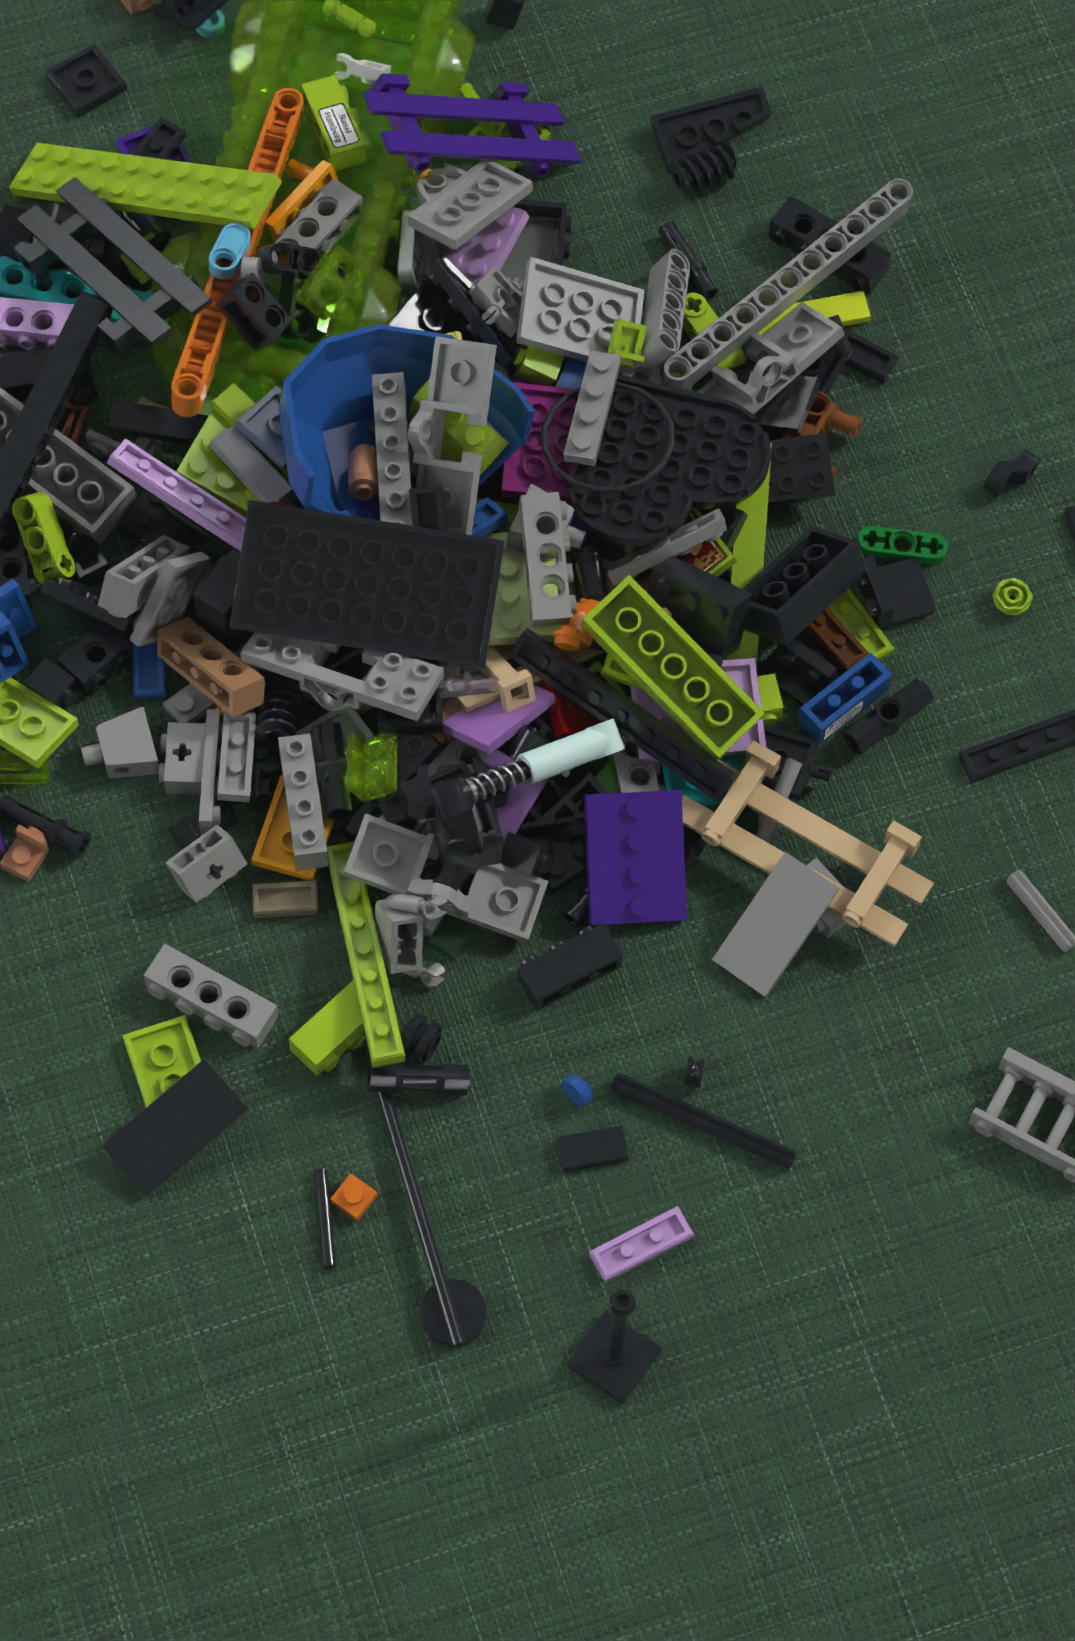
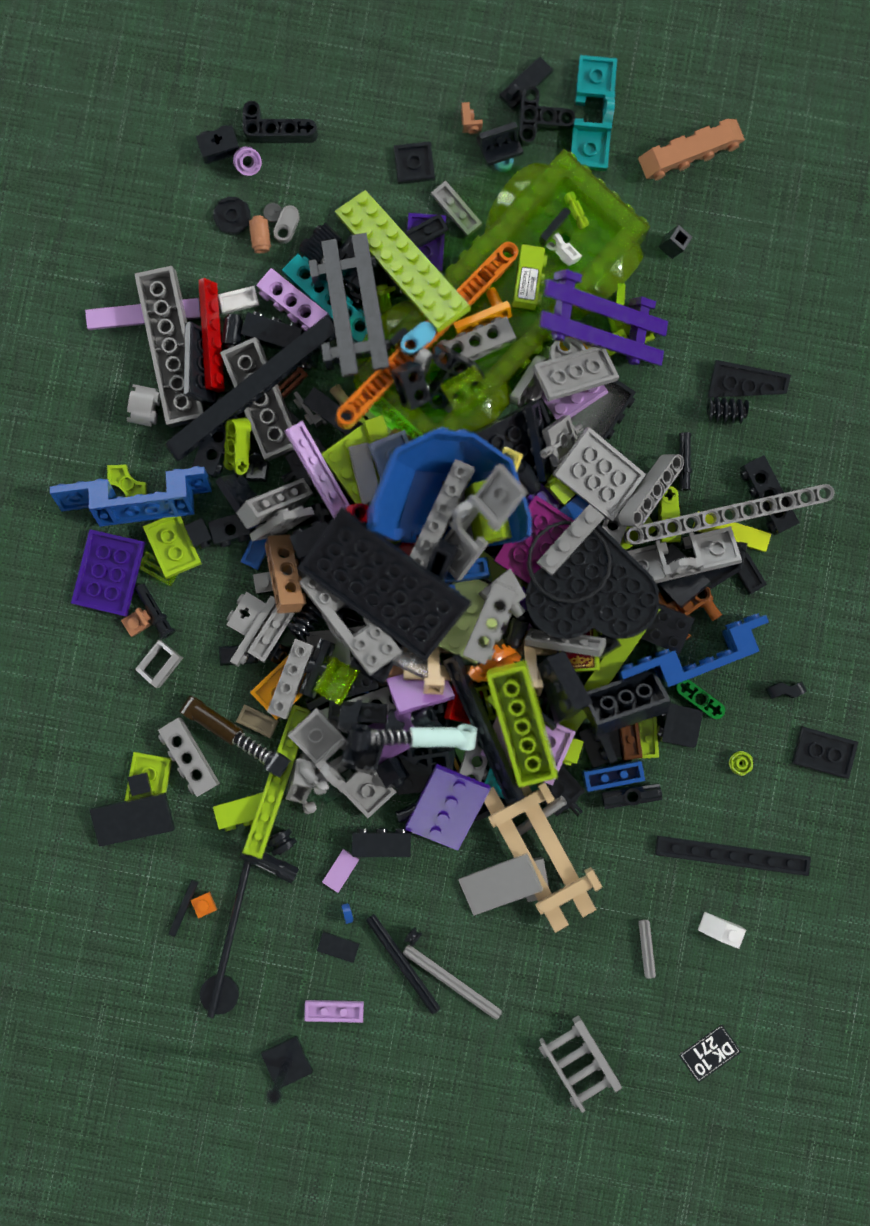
camera: 30 degrees right, 20 degrees up
light grey torso [81,707,159,778] -> none
light grey brick [165,824,247,903] -> none
nougat head [348,444,379,501] -> none
lime bracket [607,319,647,367] -> none
none -> black tile [127,772,152,796]
none -> light grey tile [135,639,183,688]
none -> piece [179,695,291,778]
none -> lavender tile [322,849,359,892]
none -> black tile [390,328,409,351]
none -> light grey axle [403,945,502,1020]
none -> light grey plate [431,181,482,237]
none -> black tile [539,207,571,247]
none -> blue bracket [616,613,769,687]

